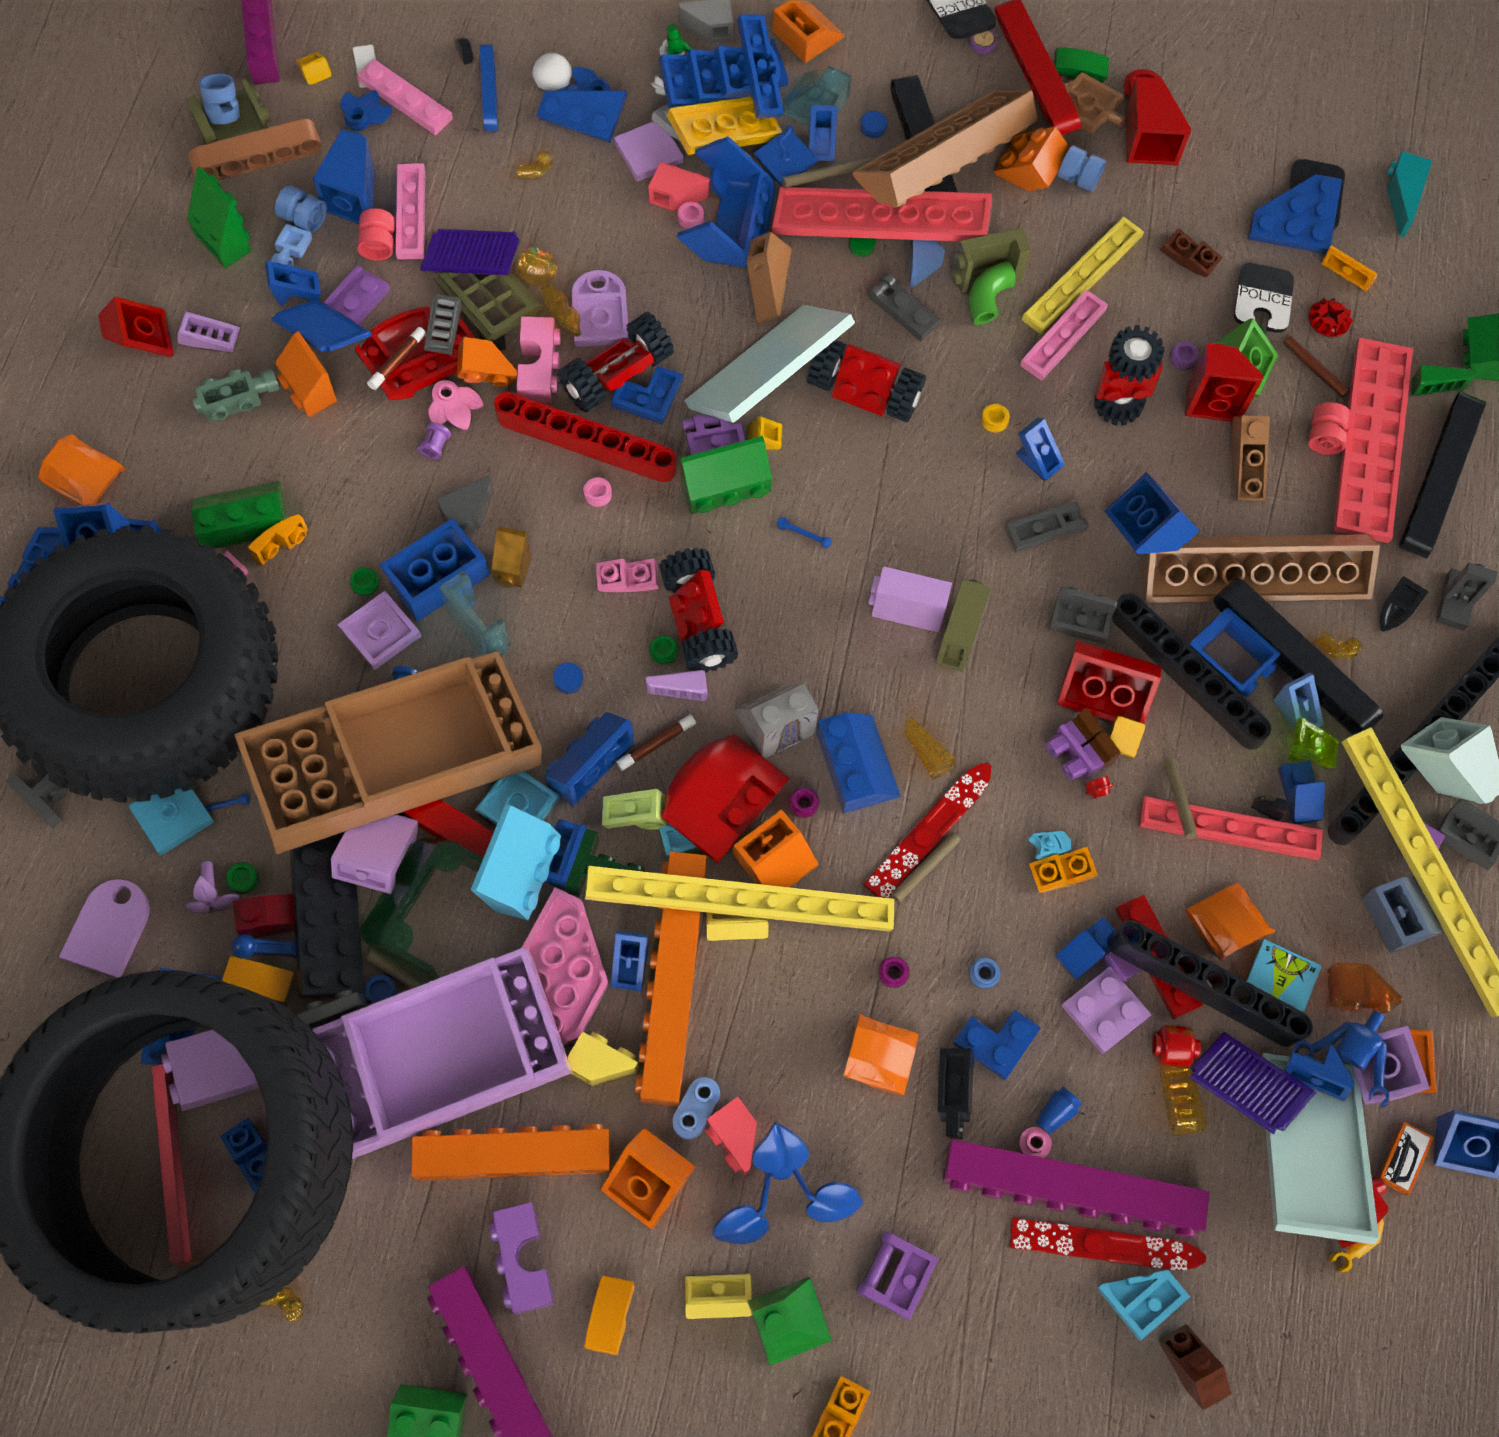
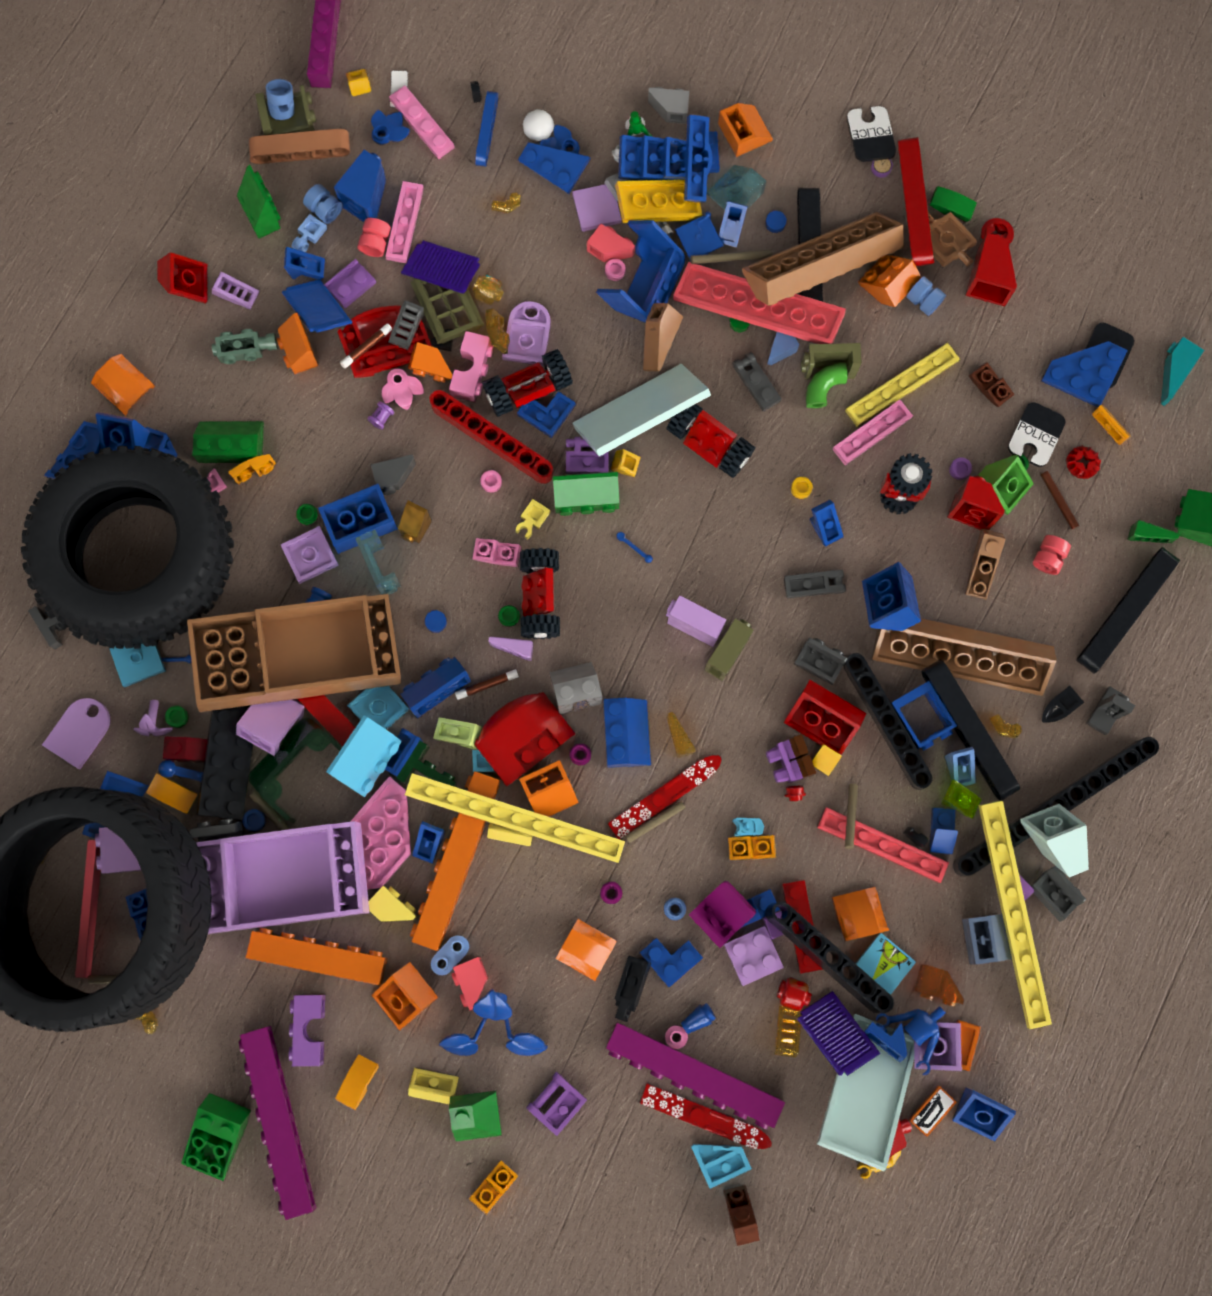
camera: 15 degrees right, 10 degrees up
coral plate [1333,337,1413,543] -> none
none -> light yellow plate [516,499,551,539]
none -> magenta bracket [689,881,756,948]

